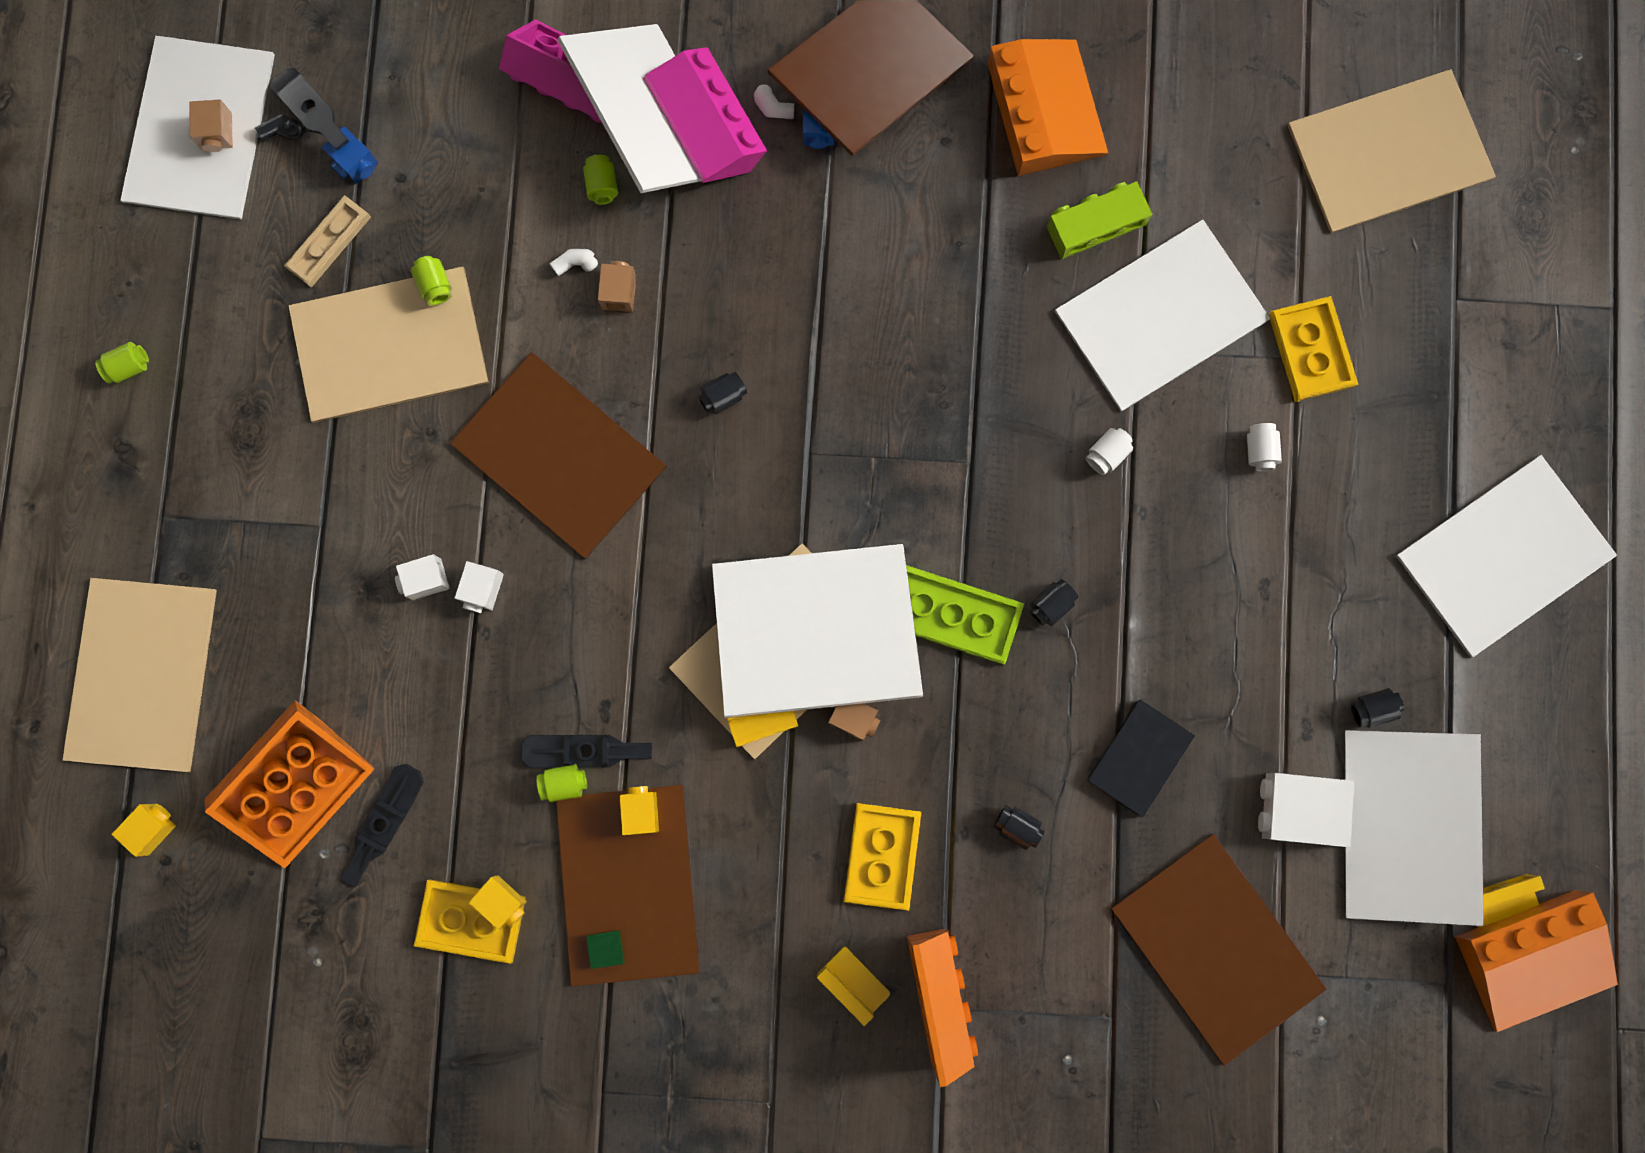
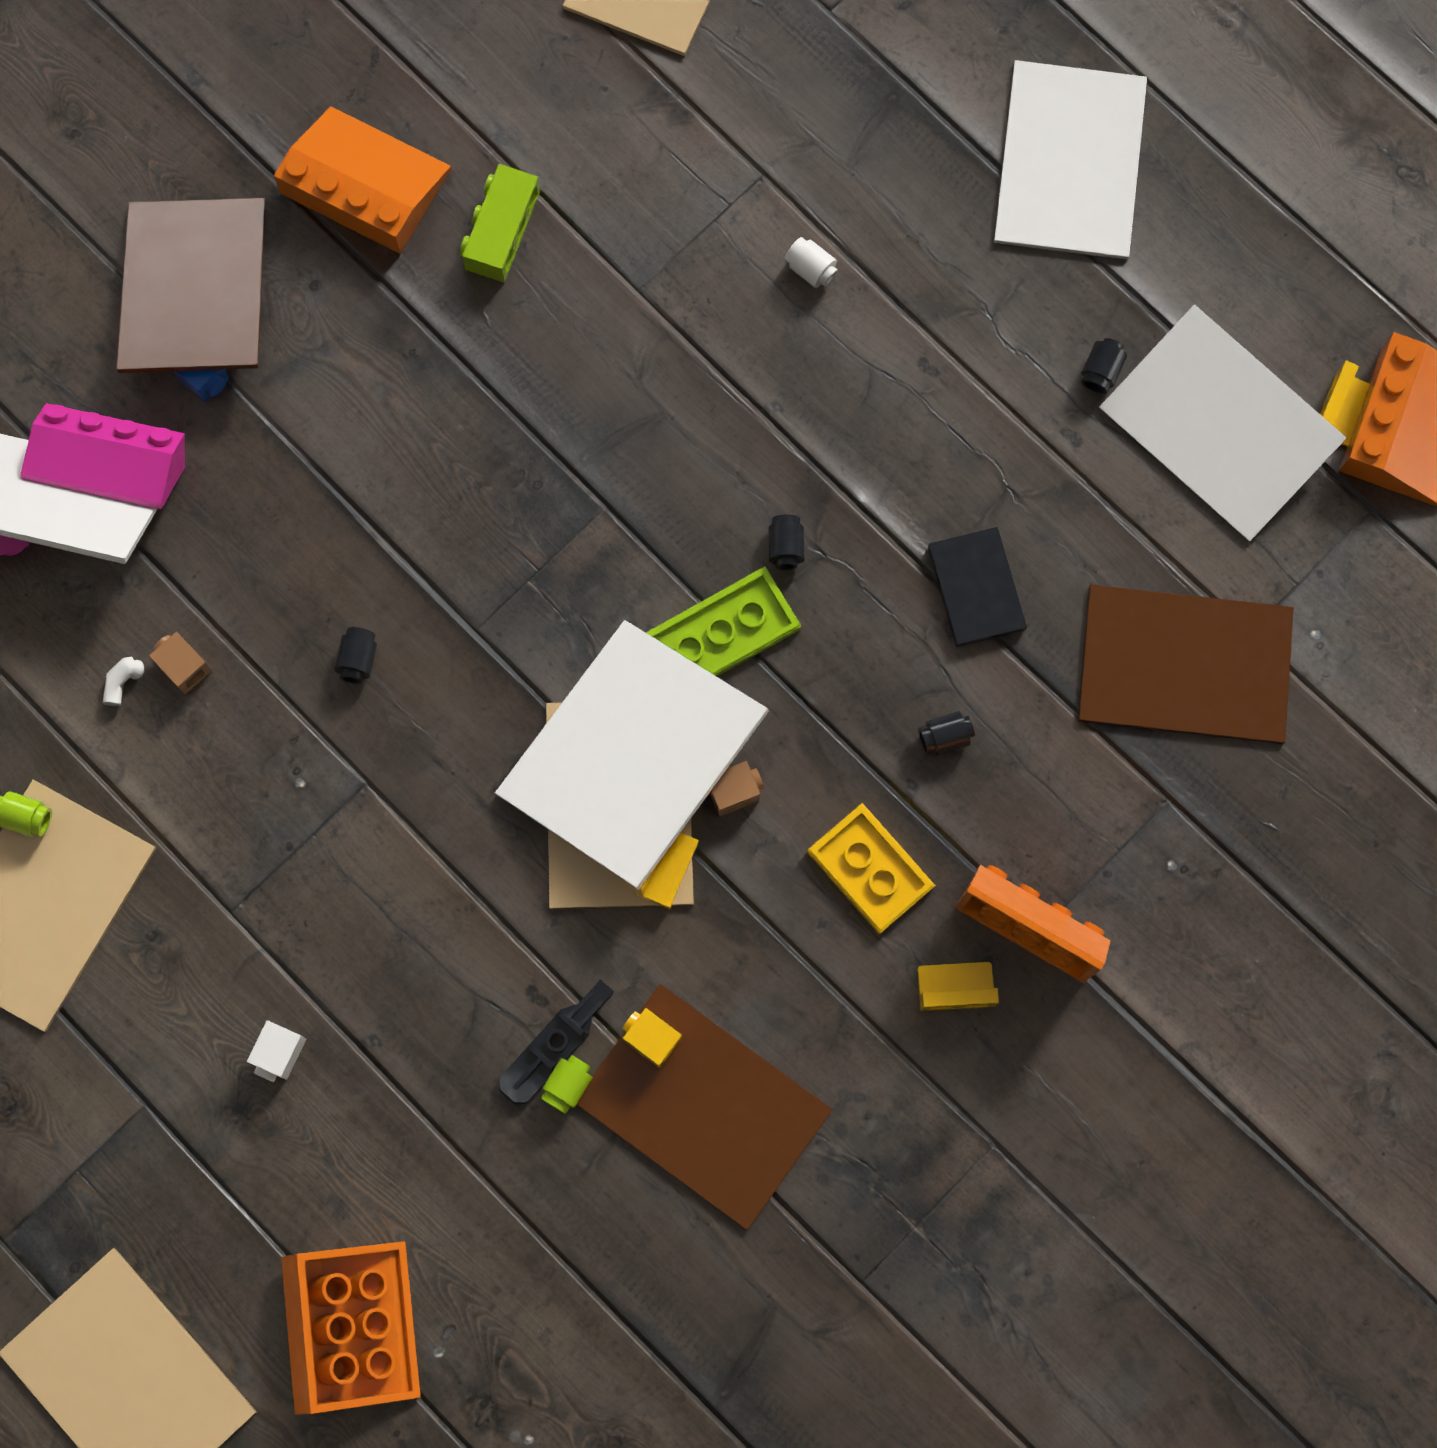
camera: 50 degrees left, 5 degrees down
black piece [341,763,424,887] -> none
yellow tile [414,879,526,964] -> none
reddish brown piece [450,352,667,559] -> none
white brick [455,561,504,613] -> none
yellow brick [469,875,527,930] -> none
lime brick [583,155,618,205] -> none
dark green tile [586,929,625,969] -> none
white arm [754,84,795,119] -> none
white piece [1054,220,1270,412] -> none
white brick [1086,428,1133,475] -> none
white brick [1258,773,1354,847] -> none
yellow tile [1268,296,1358,402] -> none

